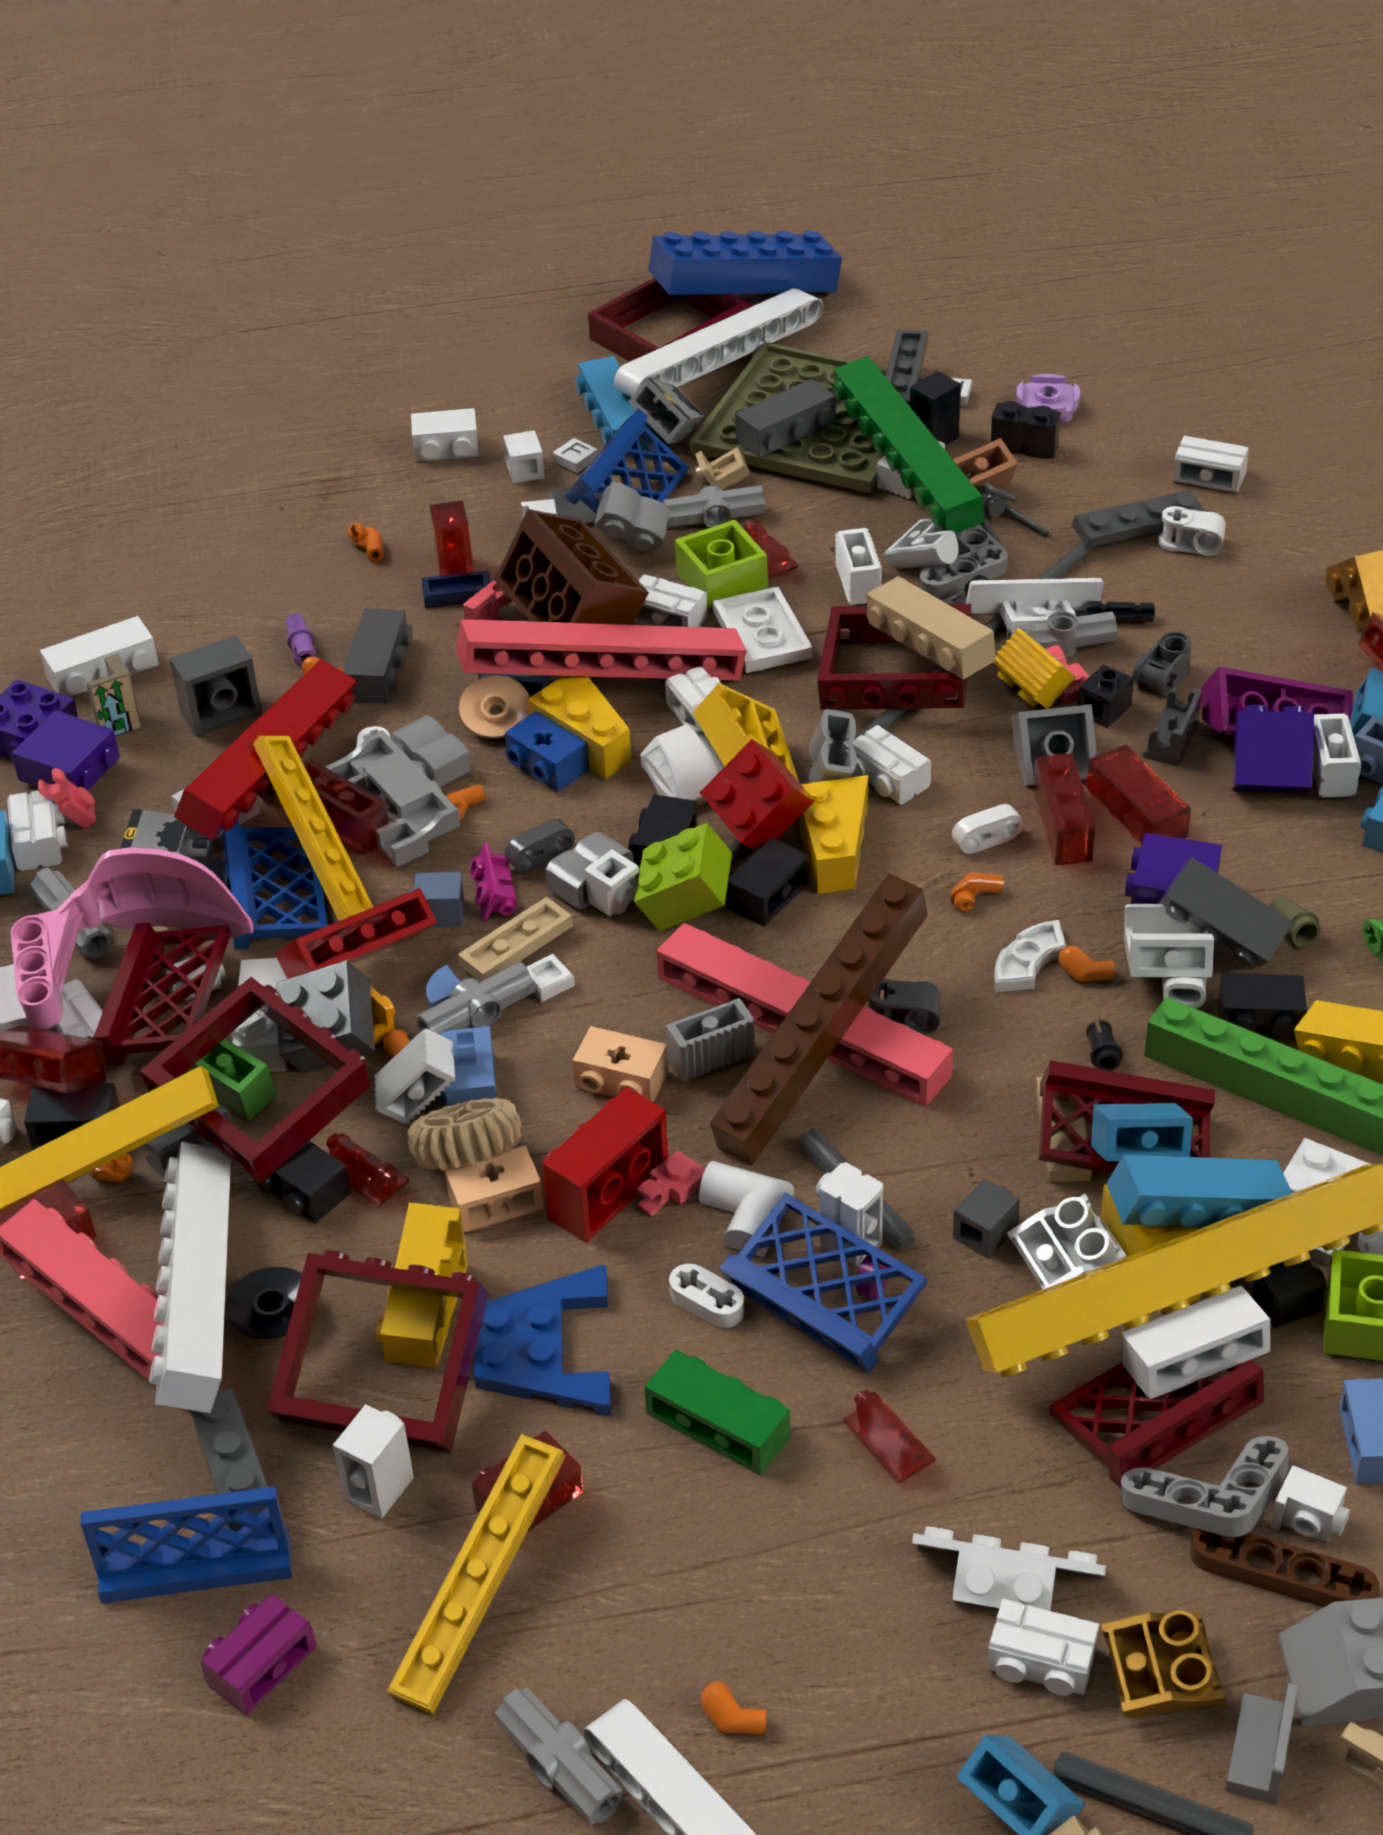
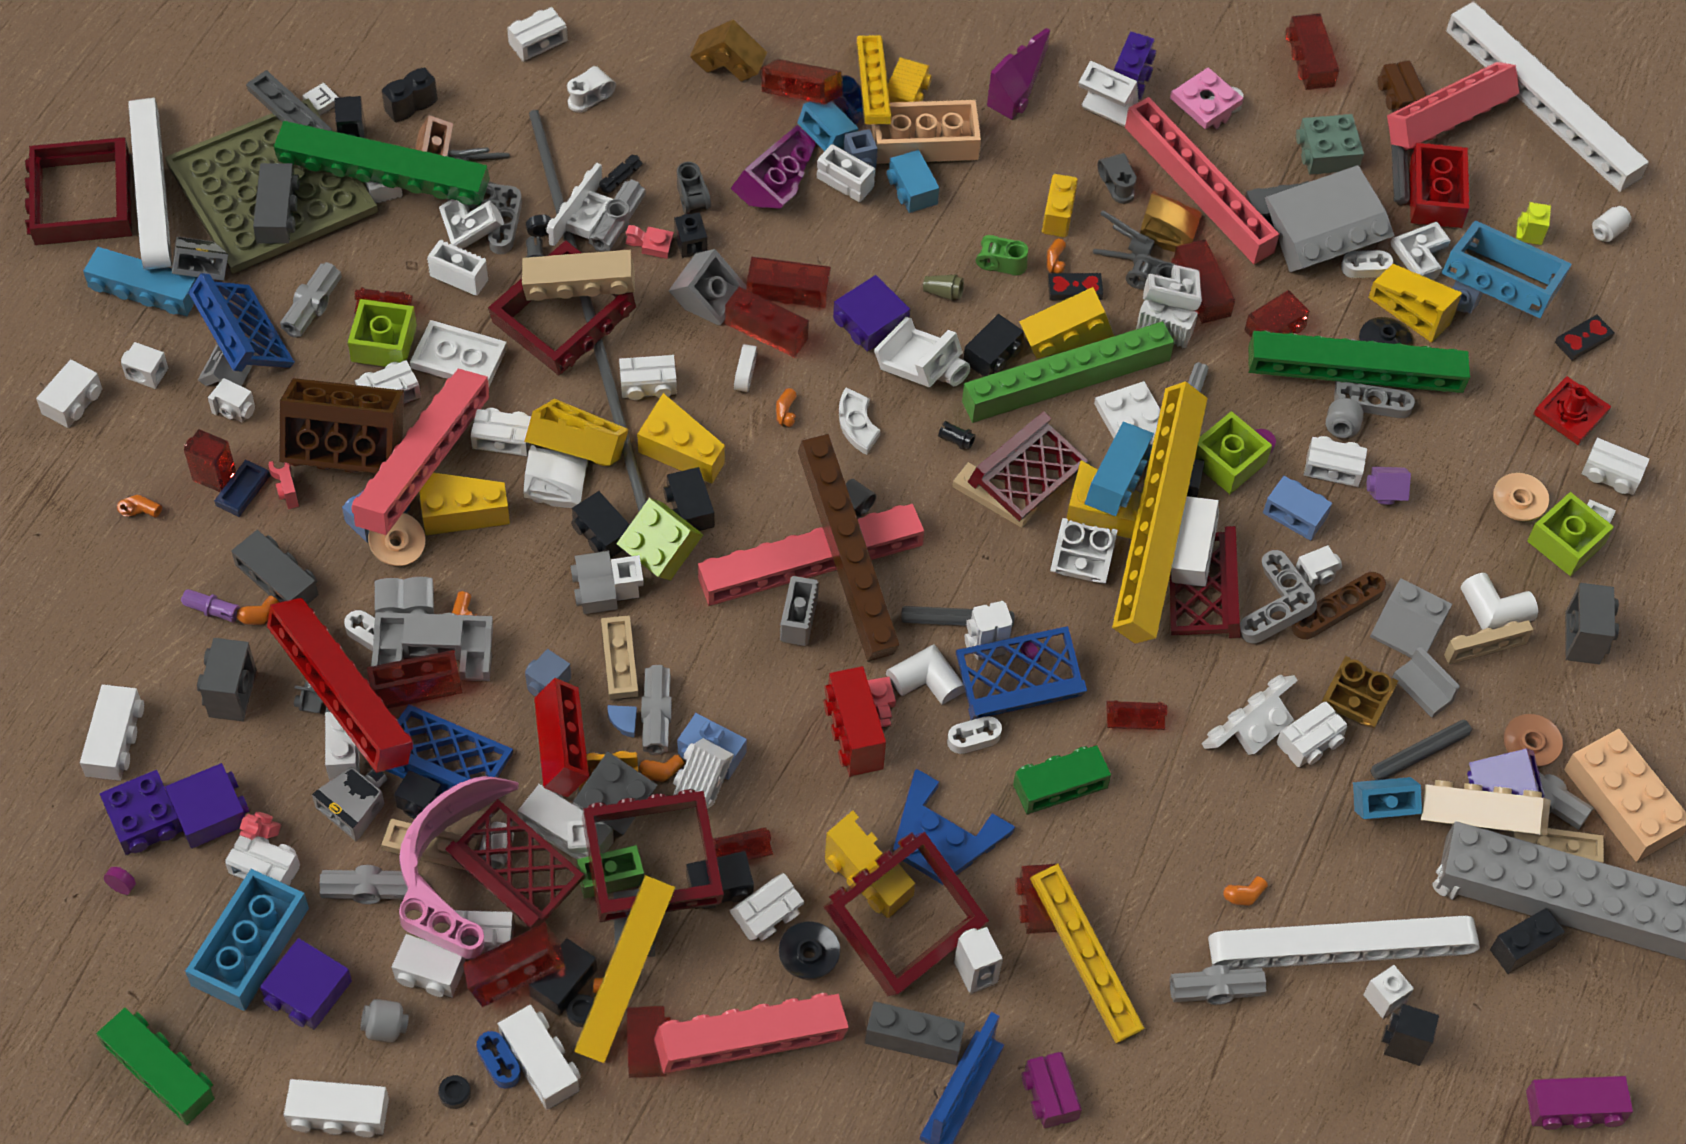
camera: 60 degrees left, 15 degrees up
panel [87,653,142,737] -> none
white brick [149,1141,231,1413] -> none
yellow tile [253,736,373,921] -> none
tan gear [407,1097,522,1170] -> none
light nougat brick [445,1145,544,1233] -> none
dark pink hinge [470,842,517,922] -> none
dark grey beam [504,819,575,873] -> none
blue brick [505,711,589,792] -> none
white tile [527,954,575,1002] -> none
white tile [552,438,598,473] -> none
light nougat brick [572,1026,669,1103] -> none
light grey brick [594,482,670,553] -> none
blue brick [648,231,842,295] -> none
tan bracket [695,447,750,490] -> none
red brick [699,739,815,850] -> none
light grey brick [809,709,857,783] -> none
dark grey brick [953,1179,1020,1259] -> none
yellow brick [993,628,1076,709] -> none
lavender plate [1016,374,1080,422] -> none
orange arm [1058,946,1115,982] -> none
dark grey plate [1072,490,1206,548] -> none
dark azure brick [1091,1103,1193,1161] -> none
dark grey hinge [1143,688,1202,766] -> none
dark grey brick [1159,857,1293,967] -> none
dark purple brick [1232,705,1314,793] -> none
none -> white brick [730,873,804,941]

